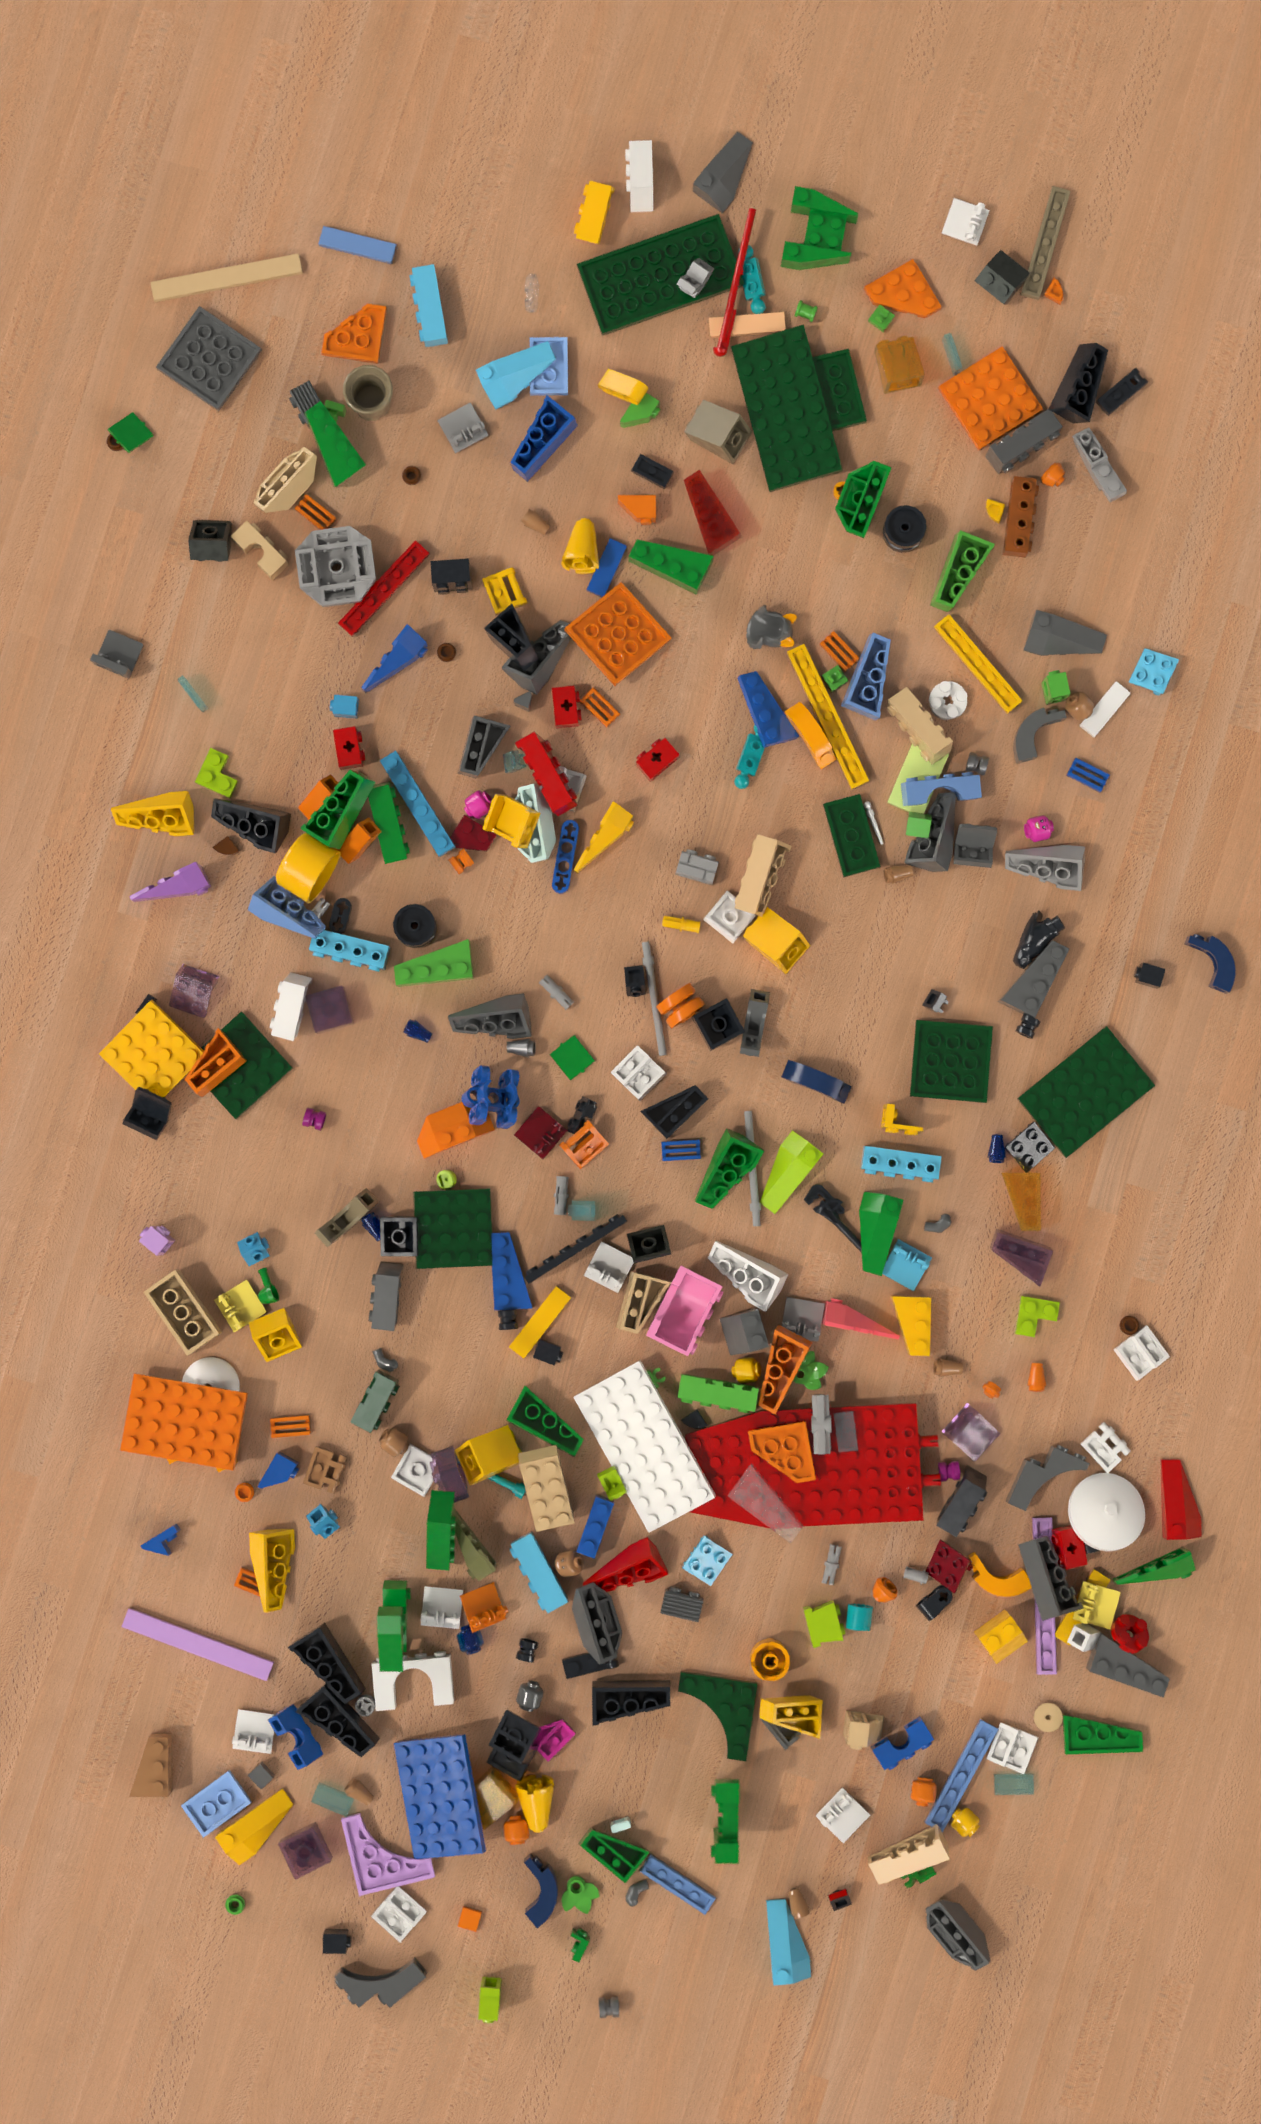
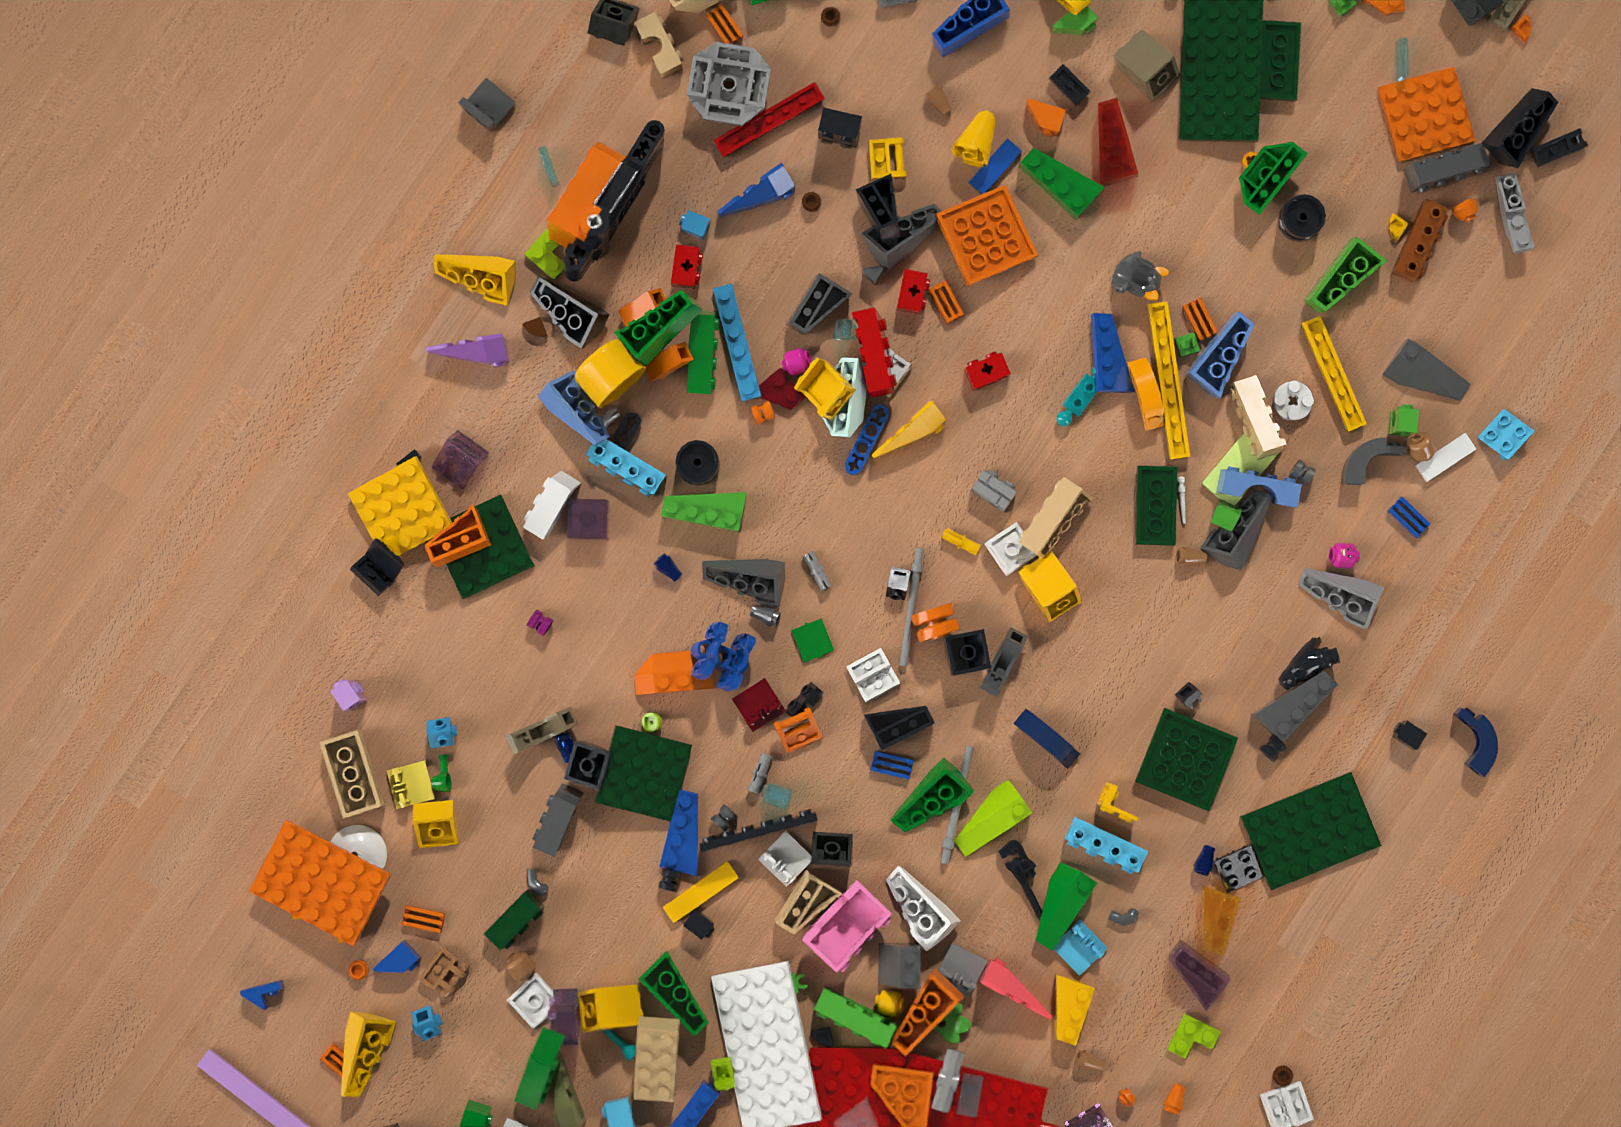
camera: 15 degrees right, 0 degrees up
clear yellow slope [874,336,925,394] -> none
dark grey bracket [953,824,997,868] -> none
none -> piece [547,120,665,282]
none -> flat silver wheel [711,804,738,831]

